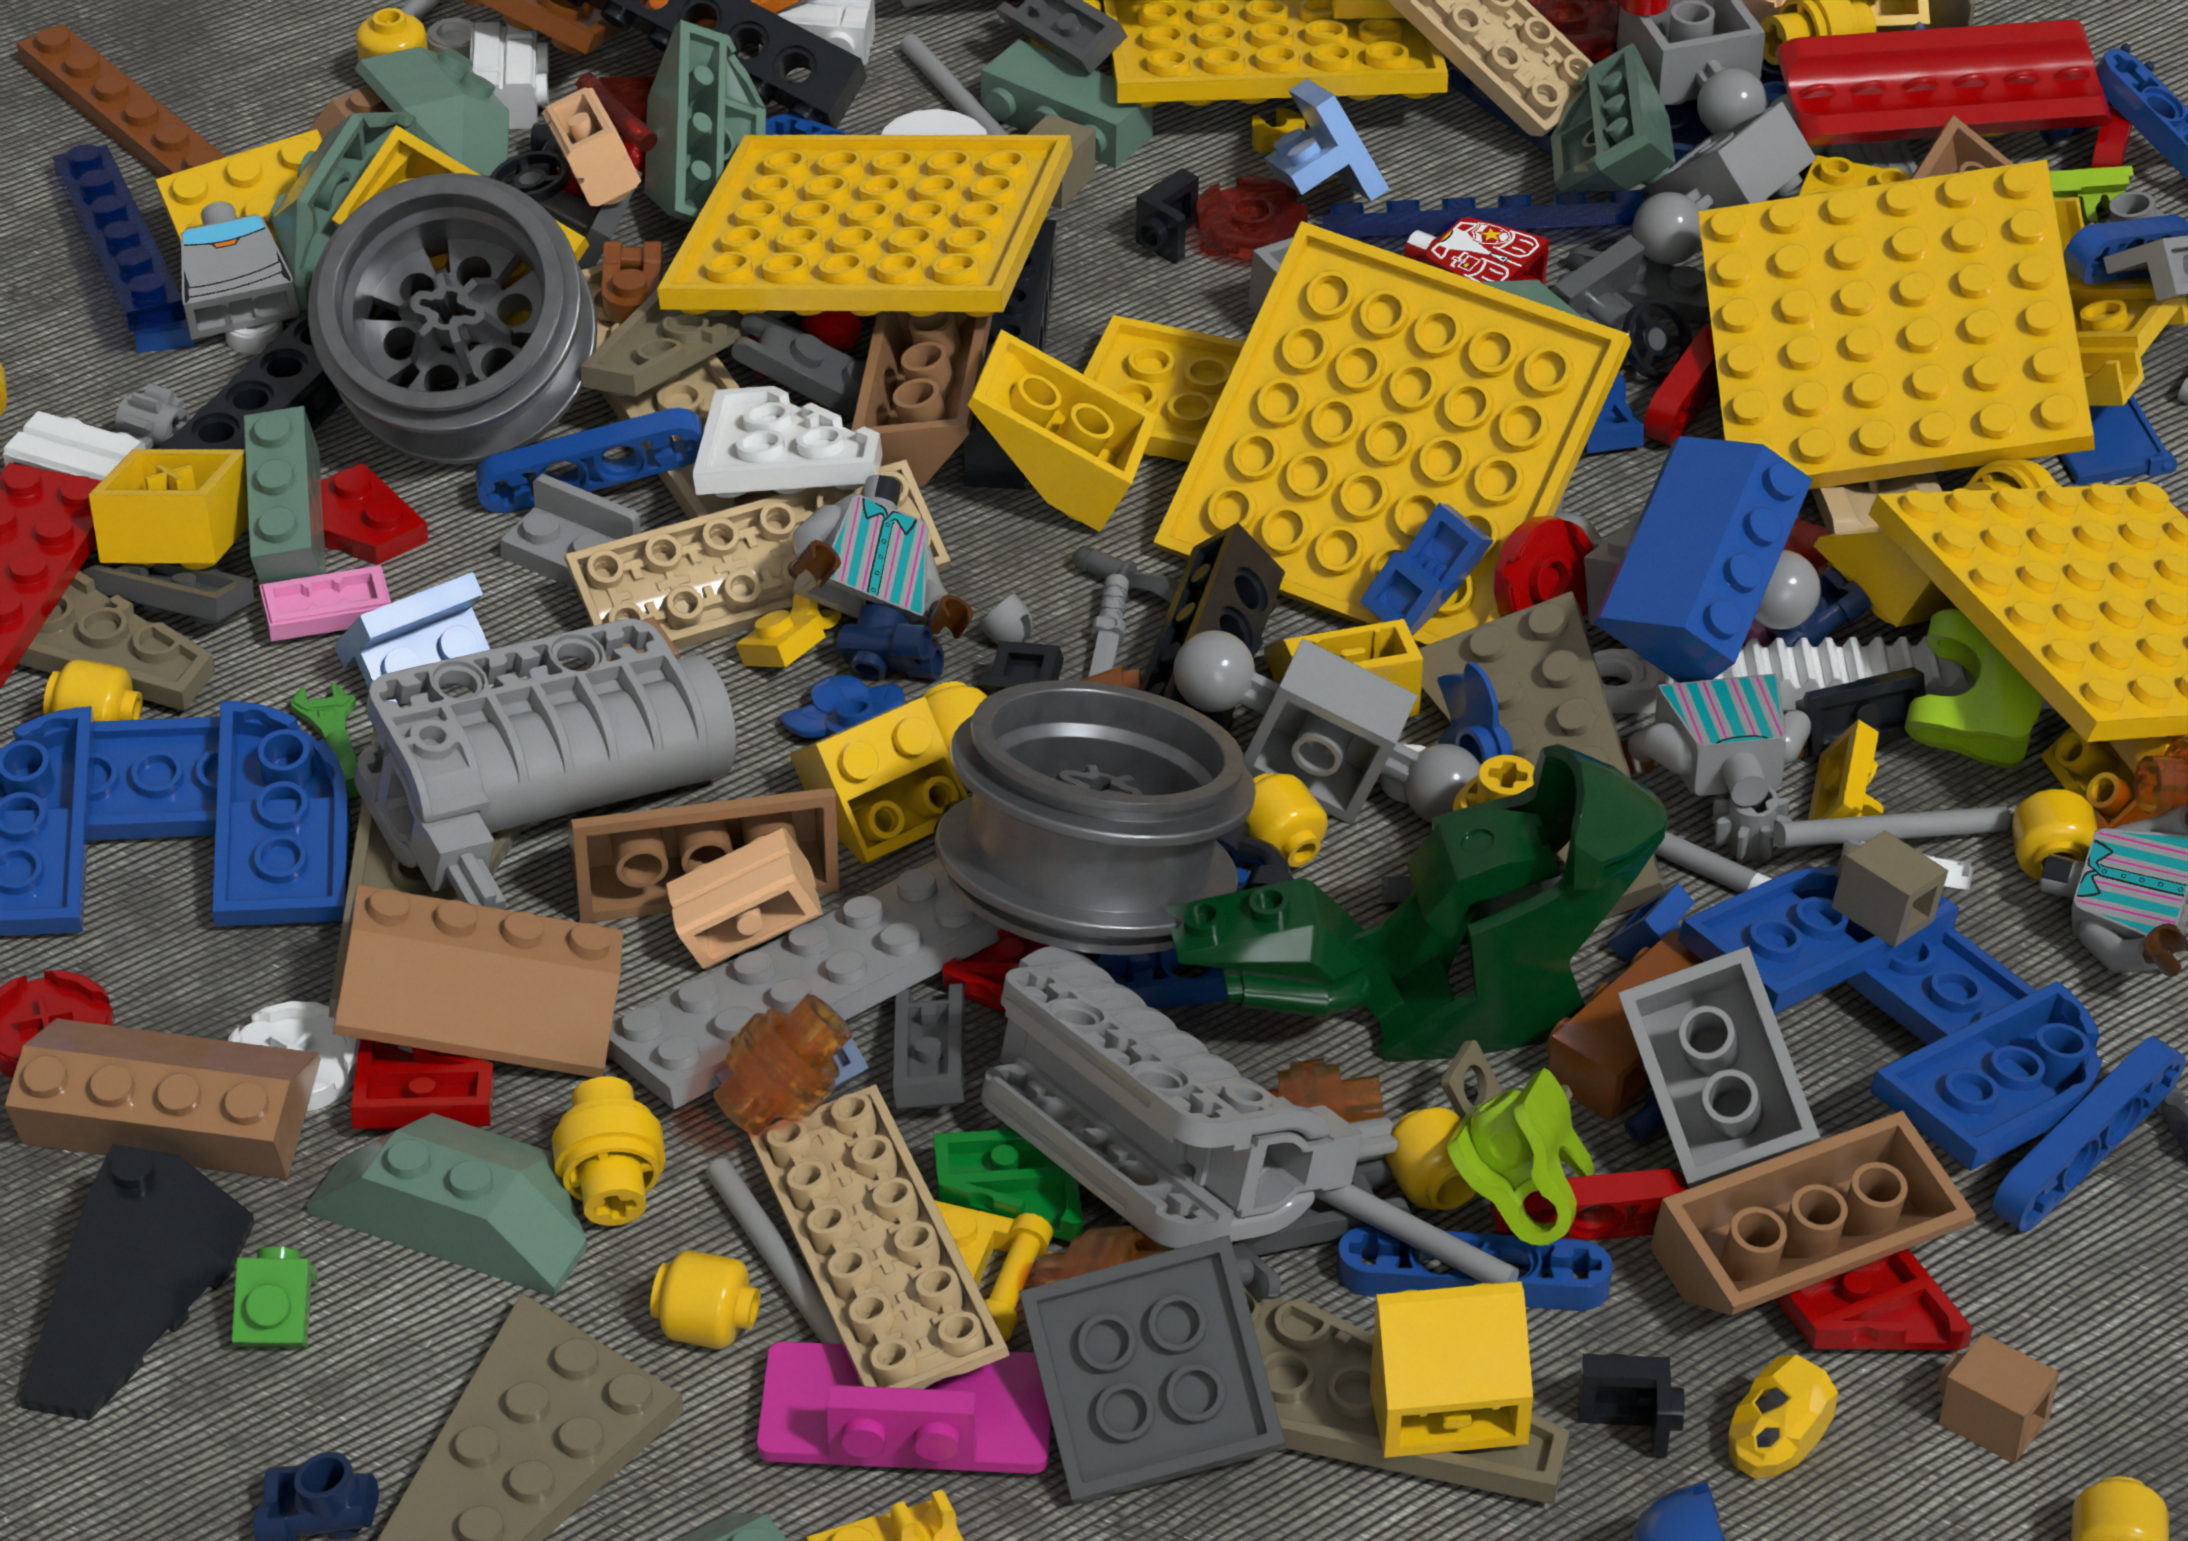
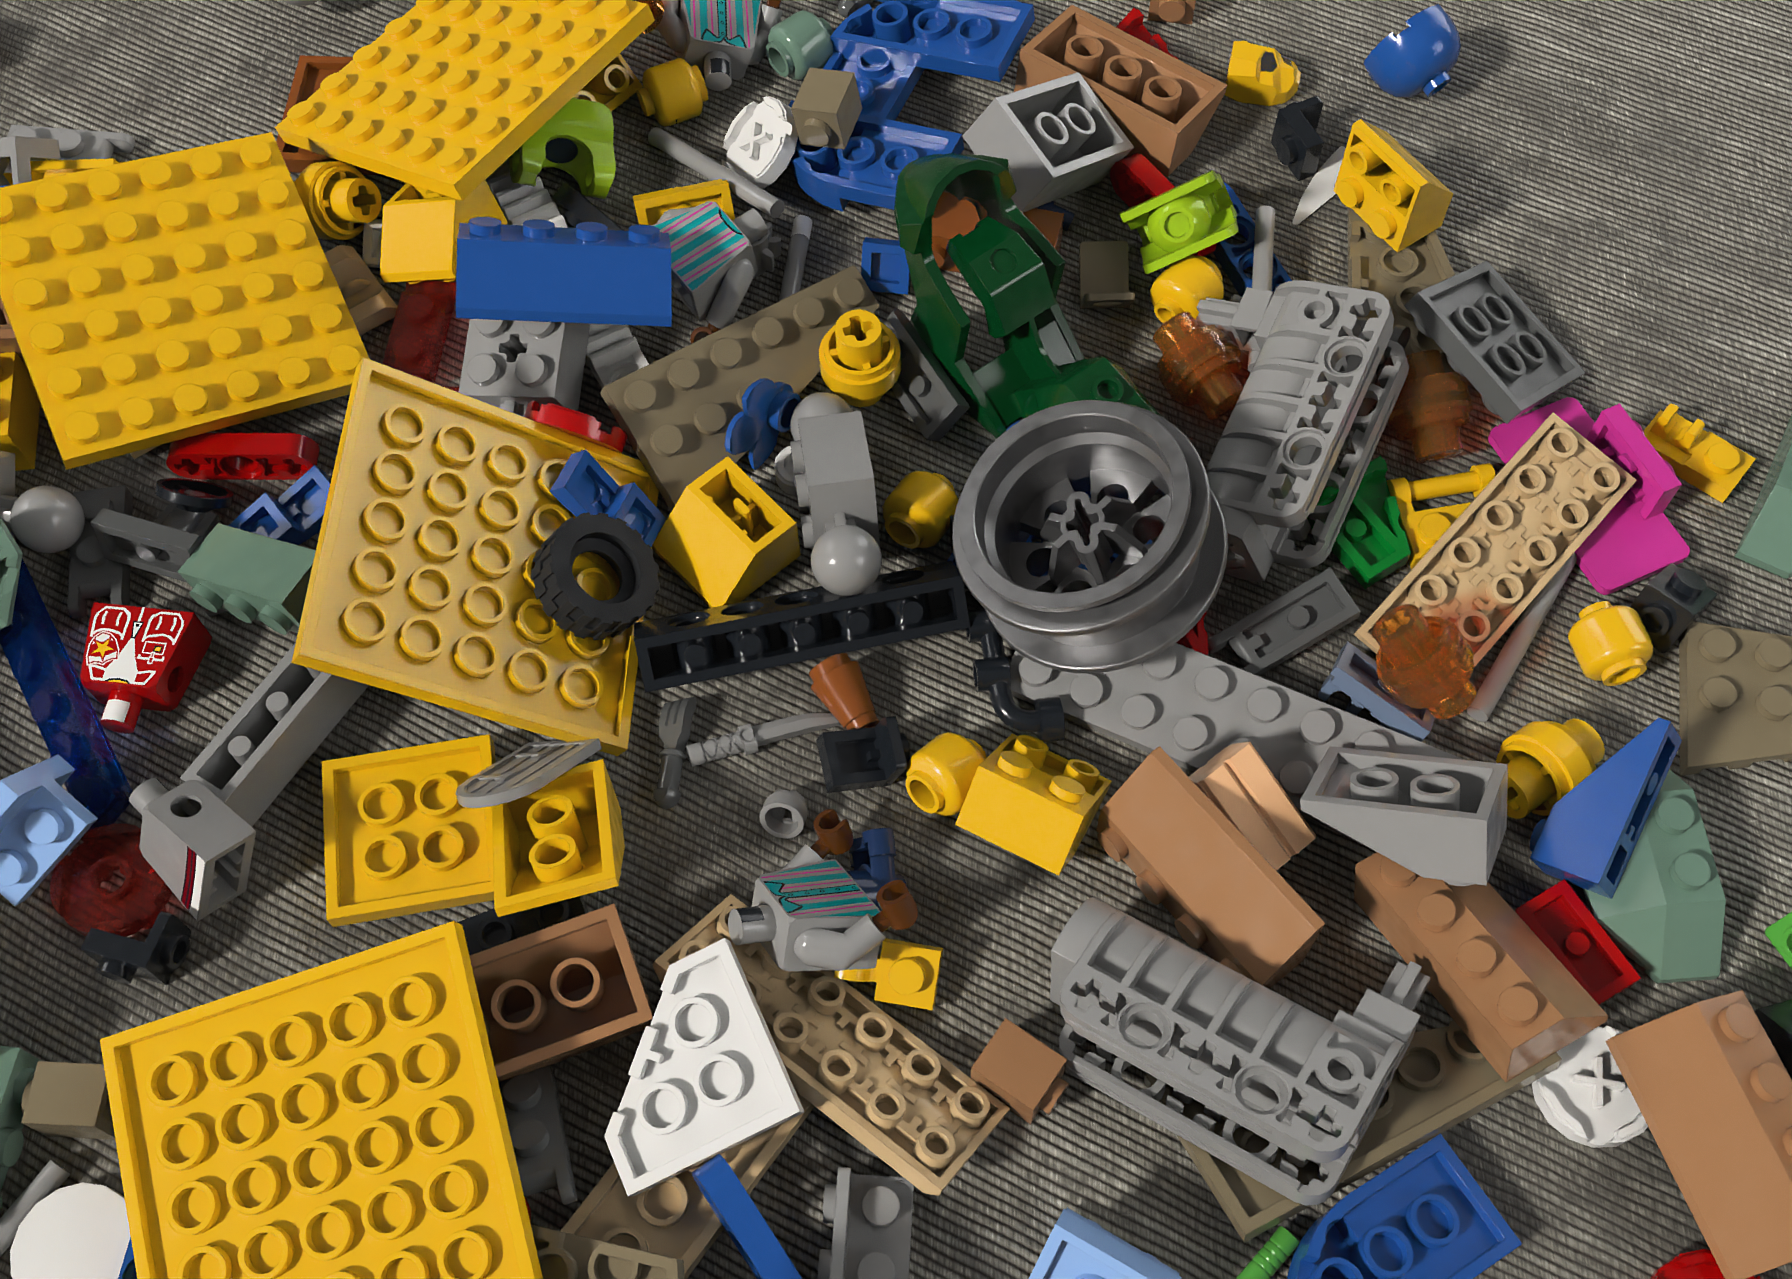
camera: 115 degrees left, 20 degrees up
blue plate [780,675,905,738] -> none
none -> light grey torso [129,778,256,922]
none -> light grey window [456,738,602,808]
none -> black tyre [531,512,660,640]
none -> sand green head [766,10,833,81]
none -> white sticker [1292,146,1346,225]
none -> light grey slope [1300,746,1508,886]
none -> blue slope [1530,718,1682,899]
none -> black bracket [1630,563,1718,653]

